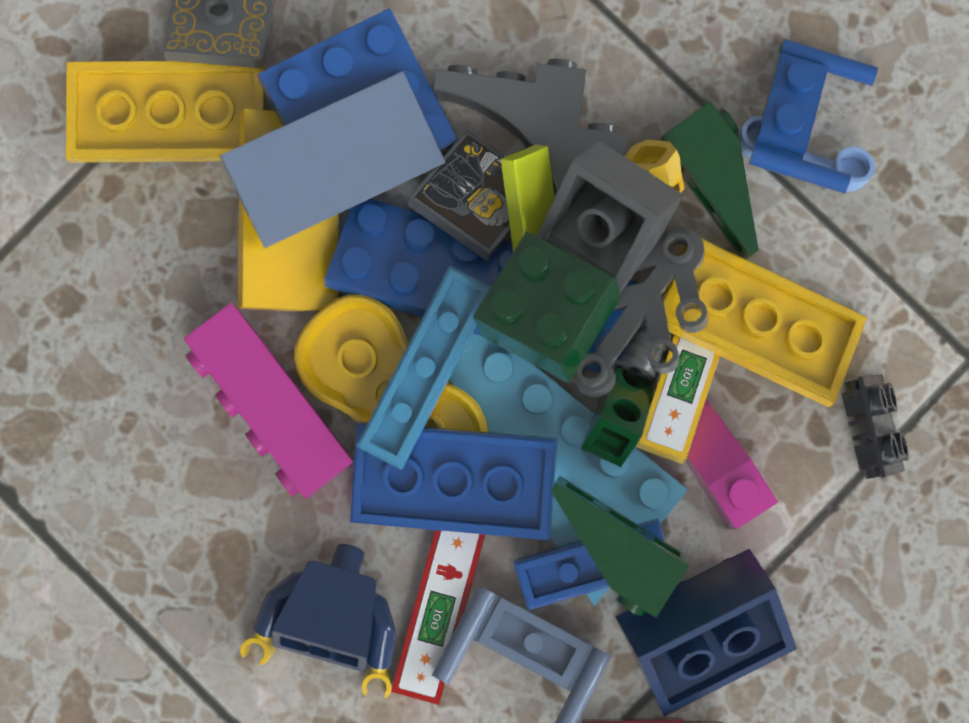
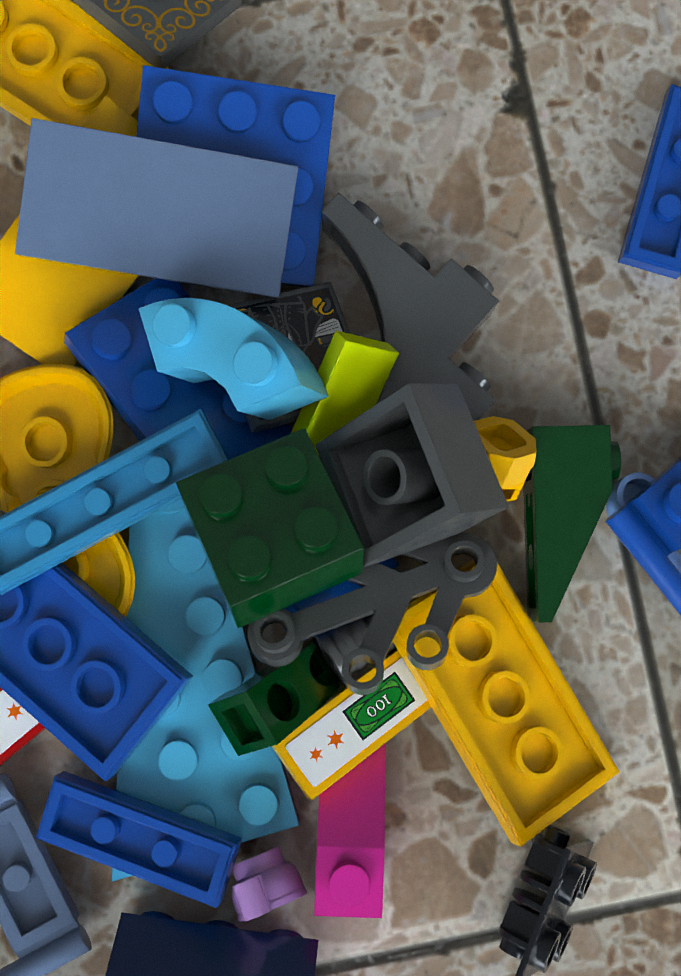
camera: 30 degrees right, 0 degrees up
dark green slope [551,475,690,618] -> none
none -> medium azure brick [138,298,329,420]
none -> lavender piece [232,846,307,922]

